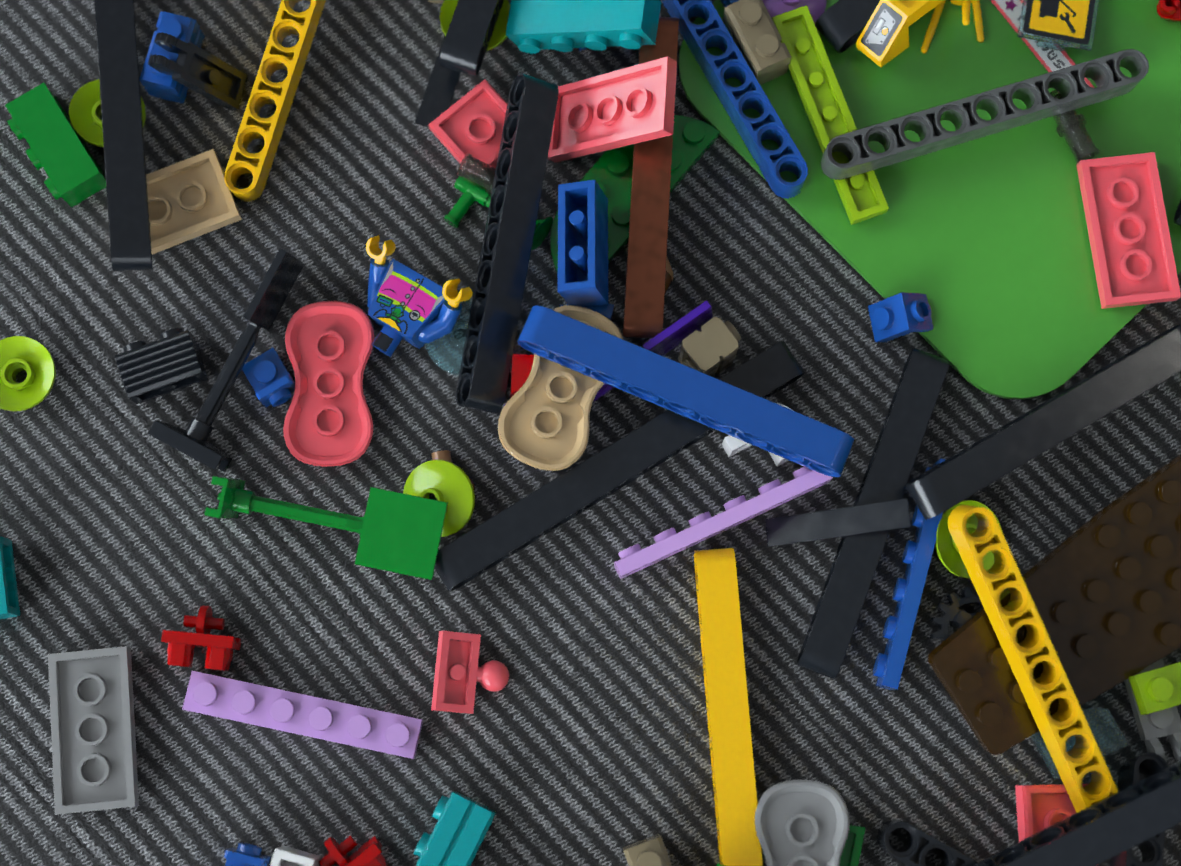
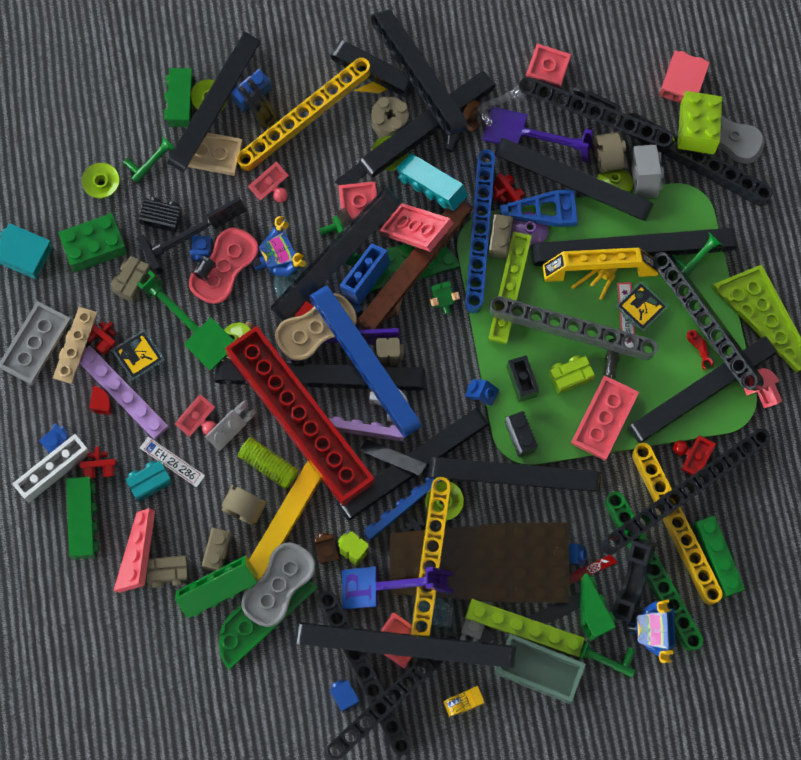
camera: 30 degrees right, 5 degrees down
none -> tan bracket [53,307,98,384]
none -> green brick [58,213,127,273]
none -> red brick [89,386,112,415]
none -> dark tan brick [111,256,152,303]
none -> piece [112,329,165,381]
none -> green piece [123,137,175,183]
none -> white sticker [140,437,205,487]
none -> black bush [192,256,217,281]
none -> light grey hinge [205,400,256,451]
none -> dark tan brick [221,485,267,526]
none -> red brick [225,326,375,506]
none -> lime piece [238,437,299,490]
none -> coral plate [248,161,289,203]
none -> reddish brown bracket [314,532,339,565]
none -> lime brick [338,531,369,566]
none -> piece [342,566,453,610]
none -> green piece [429,281,460,315]
none -> black brick [505,411,538,458]
none -> black brick [506,355,539,402]
none -> lime brick [549,355,595,394]

